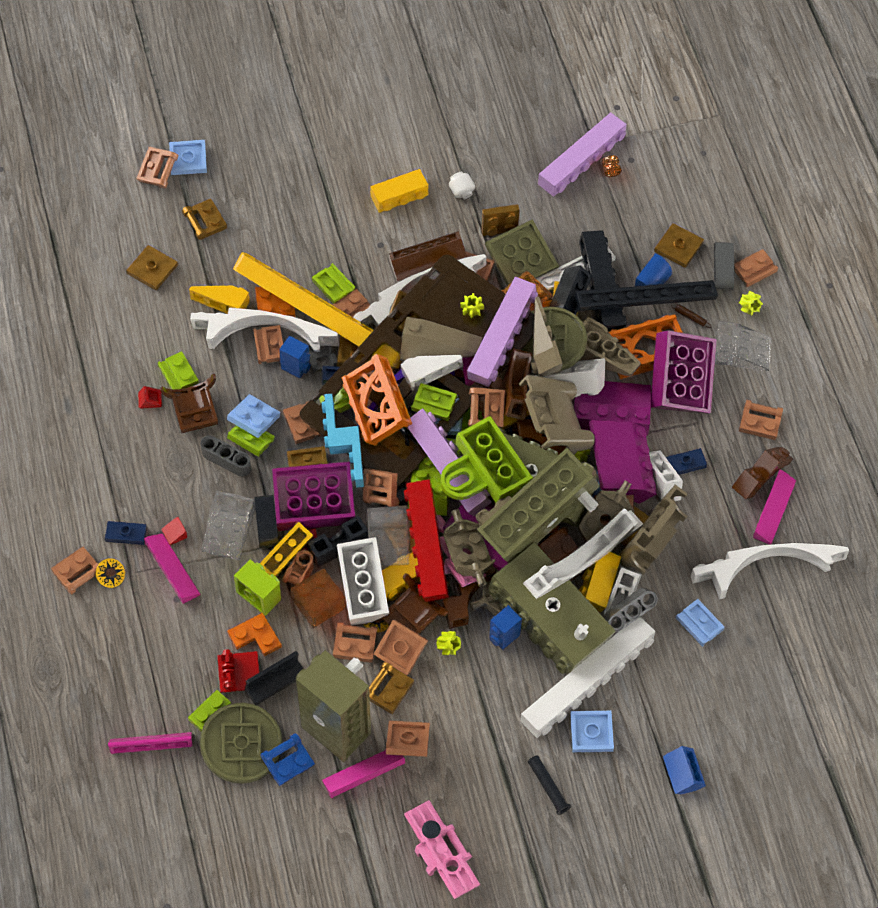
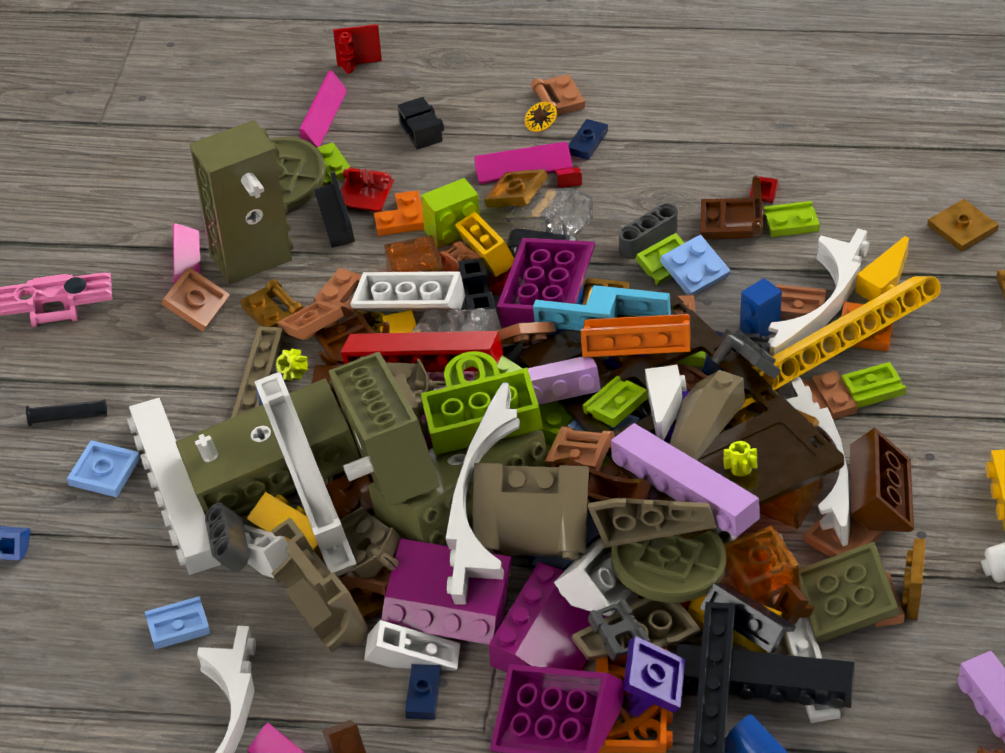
camera: 115 degrees right, 15 degrees down
none -> dark tan plate [231,326,284,418]
none -> red hinge [333,24,382,74]
none -> black piece [397,97,444,150]
none -> white slope [446,383,520,605]
none -> pearl gold plate [484,169,548,208]
none -> dark grey piece [588,599,650,662]
none -> dark purple bracket [623,636,685,717]
none -> dark grey plate [711,329,781,379]
none -> reddish brown tile [773,583,814,625]

